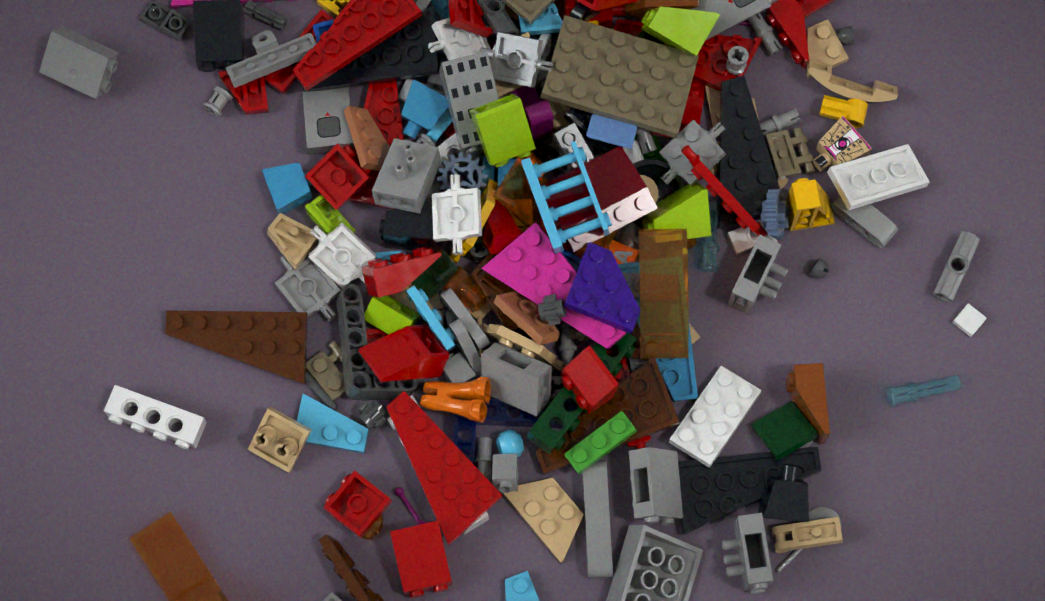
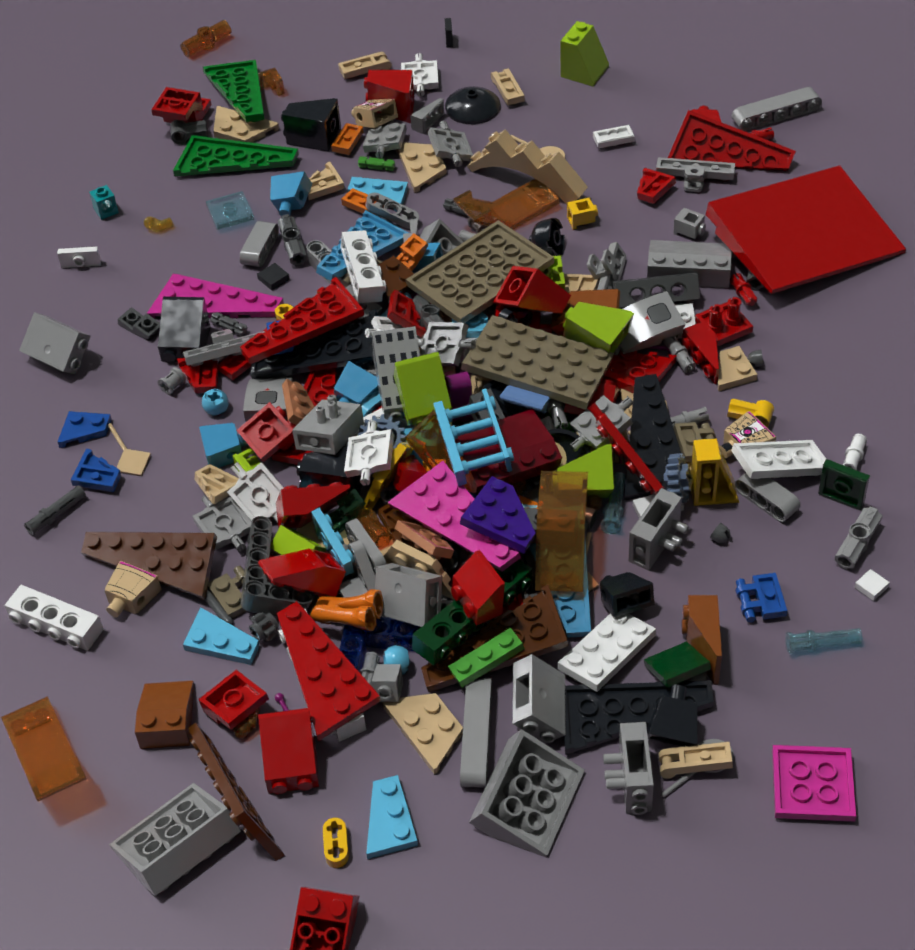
camera: 10 degrees right, 25 degrees down
tan plate [248,406,312,473] -> none
dark grey gear [538,294,567,326] -> none
light grey bush [726,46,749,75] -> none
tan slope [808,59,898,102] -> none
none -> dark grey pin [24,485,86,535]
none -> blue wing [58,411,112,448]
none -> blue wing [71,449,122,492]
none -> tan torso [105,561,162,618]
none -> tan piece [108,423,151,476]
none -> dark orange slope [135,681,194,749]
none -> medium azure piece [202,388,229,416]
none -> black torso [600,572,655,617]
none -> blue plate [736,573,787,622]
none -> dark pink plate [772,745,856,822]
none -> dark green tile [818,459,870,510]
none -> white pin [843,434,867,470]

